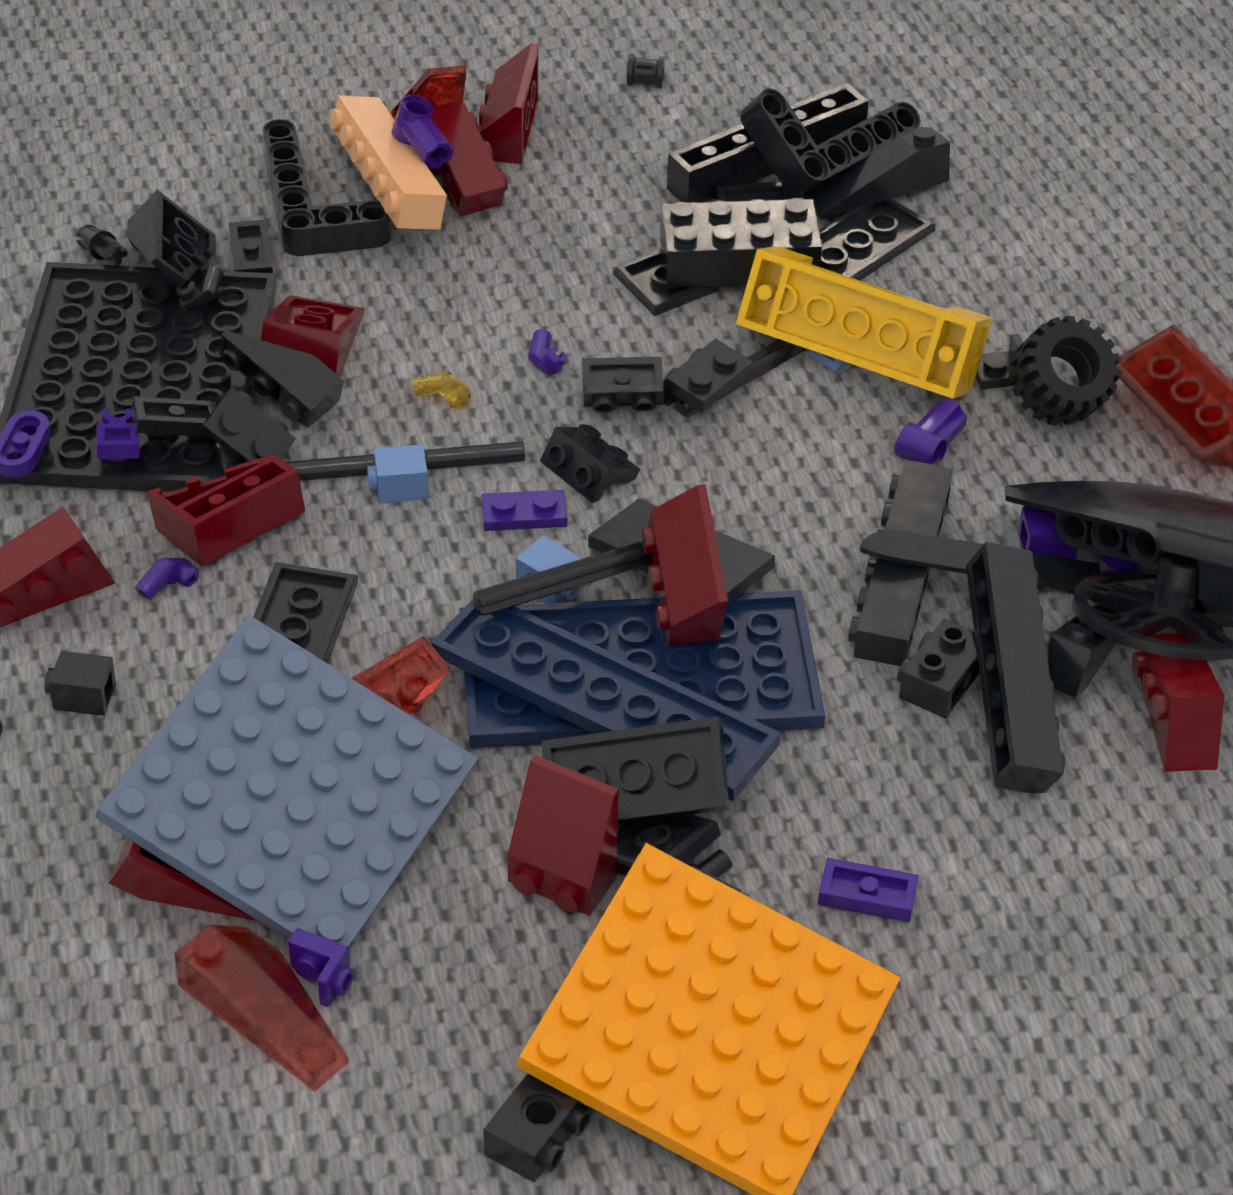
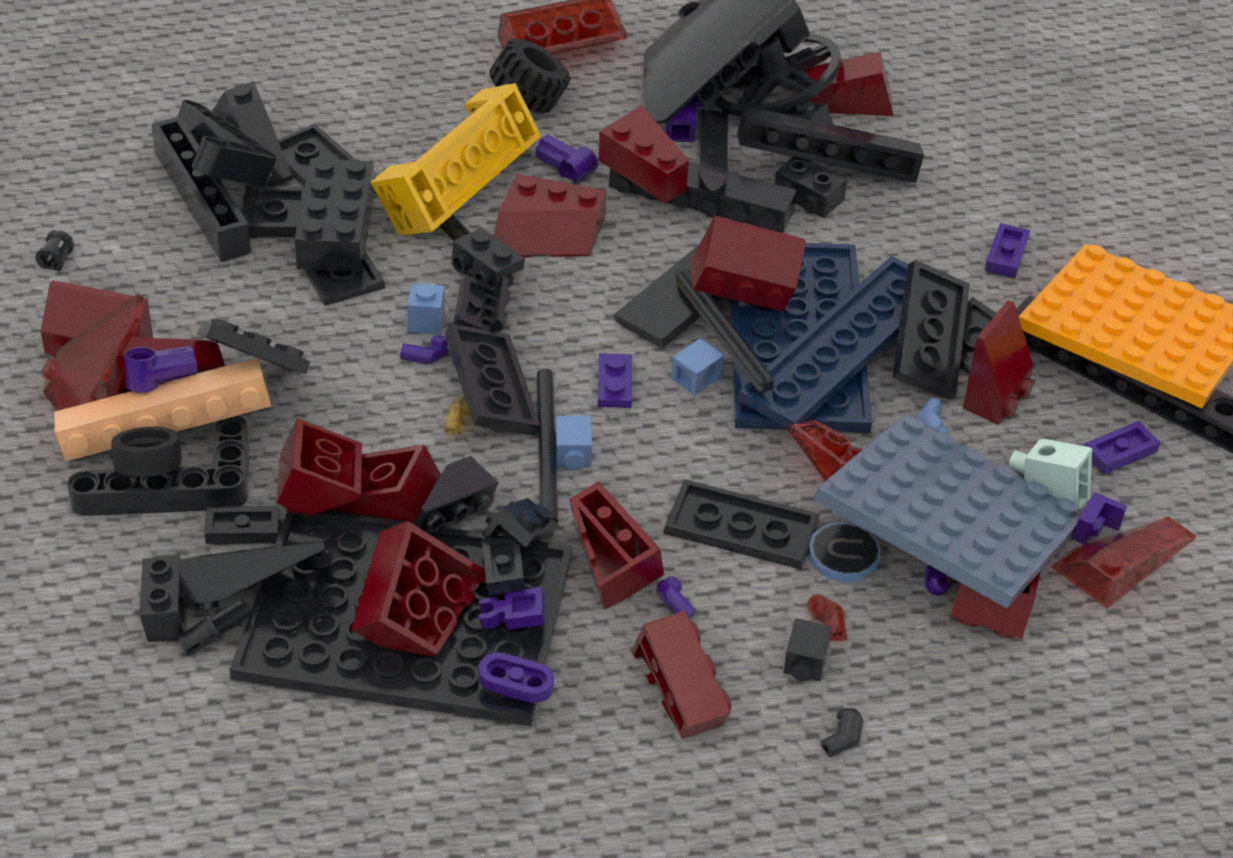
camera: 85 degrees left, 0 degrees up
black bracket [540,424,640,503] -> none
none -> black tyre [111,426,182,477]
none -> black brick [140,555,187,642]
none -> black plate [197,318,311,374]
none -> dark red slope [276,418,362,516]
none -> dark red wedge [351,521,486,656]
none -> medium blue brick [407,283,445,334]
none -> black plate [445,324,541,435]
none -> dark red wedge [494,174,607,257]
none -> dark red wedge [598,105,689,203]
none -> clear red arm [807,594,847,641]
none -> medium blue arm [917,398,947,434]
none -> light aqua torso [1009,439,1092,509]
none -> dark purple plate [1084,421,1160,475]

